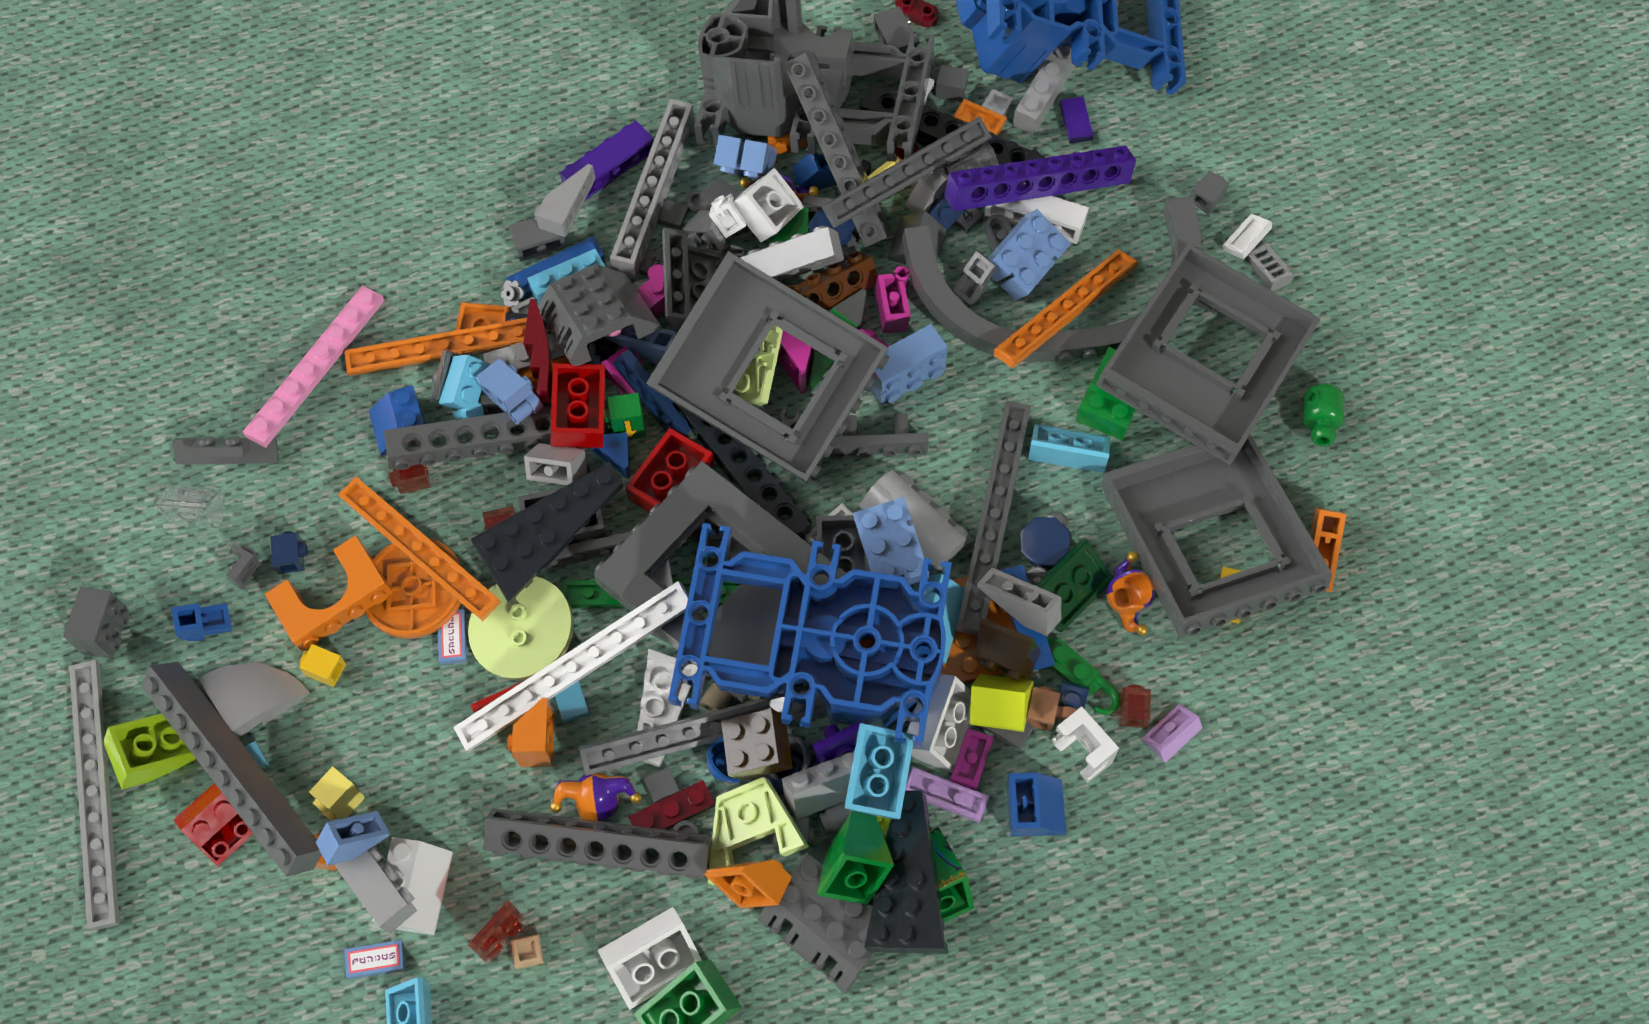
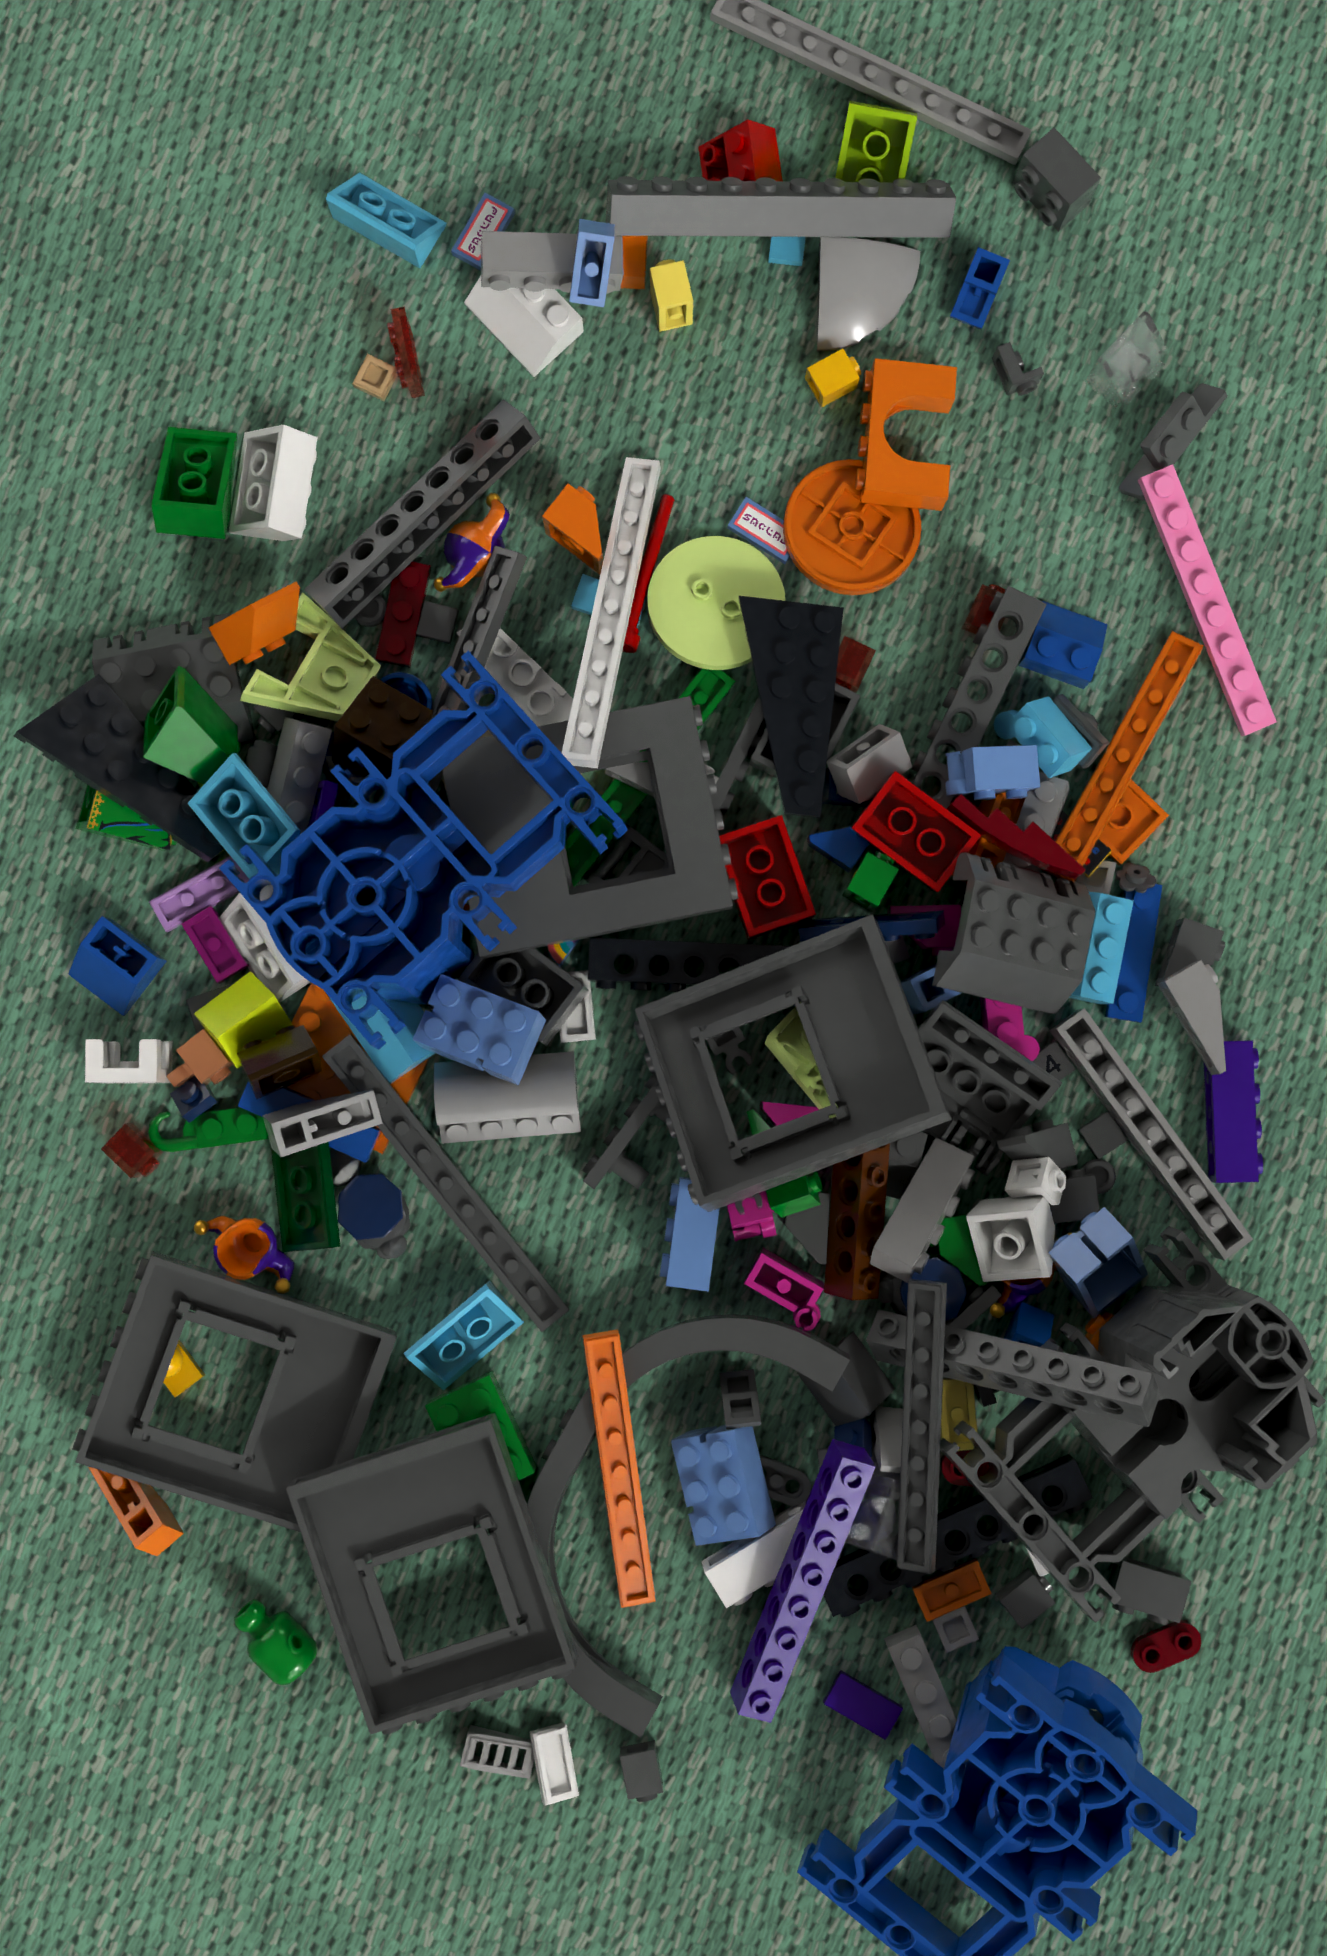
camera: 130 degrees right, 20 degrees up
dark blue brick [270,531,308,574] -> none
orange plate [338,477,501,622] -> none
lavender slope [1142,704,1202,763] -> none

